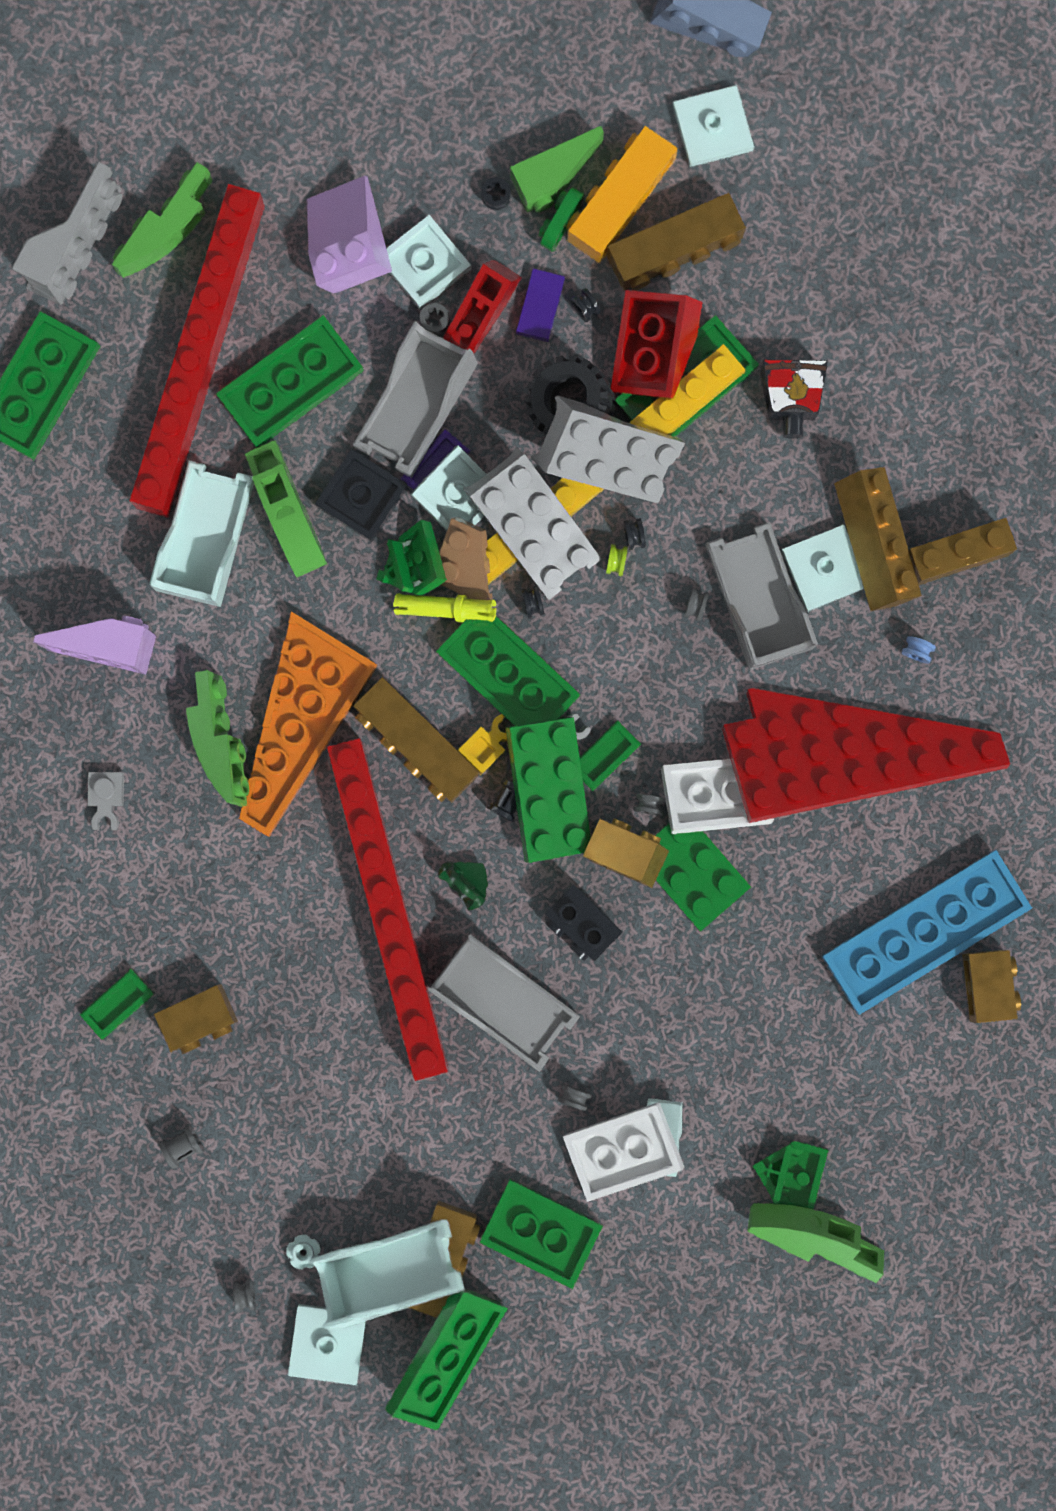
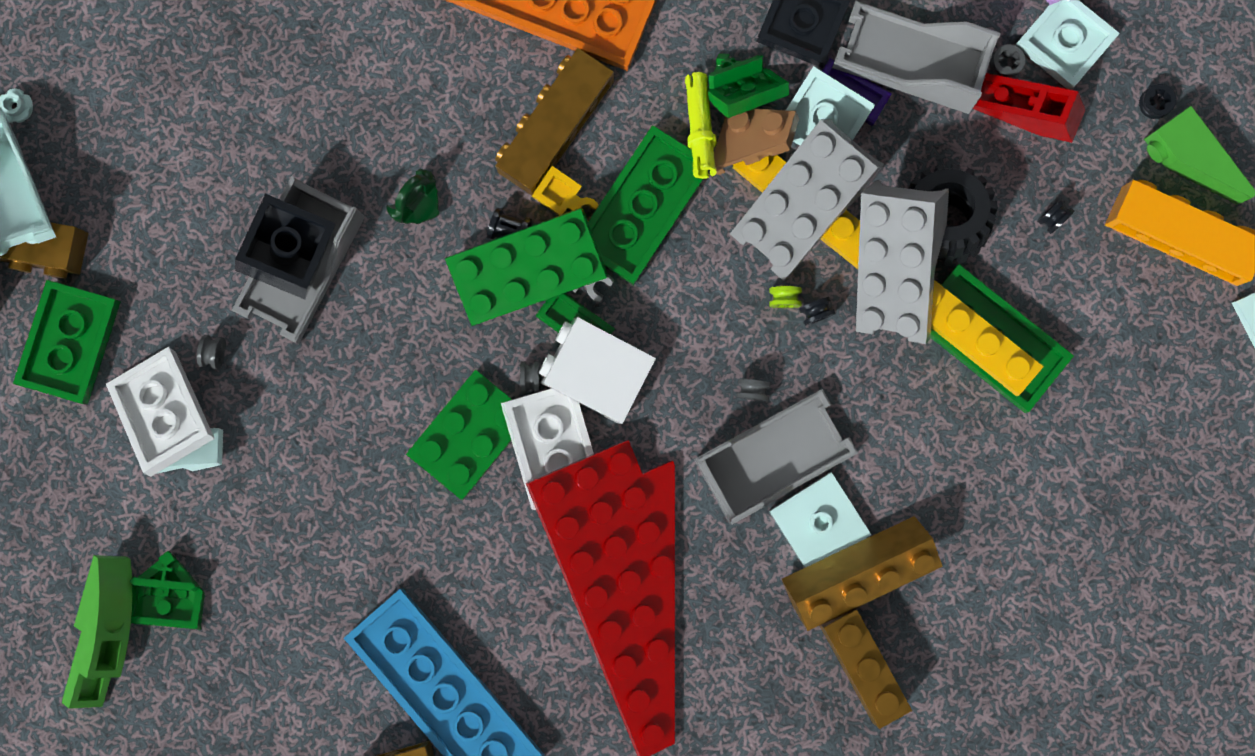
camera: 90 degrees right, 0 degrees up
red brick [327,738,449,1081] -> none
dark purple tile [516,268,565,342] -> none
black bush [521,586,545,619] -> none
green plate [538,188,585,252] -> none
black brick [545,884,623,962] -> none
pearl gold brick [583,818,669,888] -> none
pearl gold brick [606,192,746,291] -> none
red slope [611,290,703,399] -> none
torso [760,359,827,439] -> none
medium blue bush [901,636,936,664] -> none
none -> black slope [235,193,336,299]
none -> white panel [539,317,656,424]

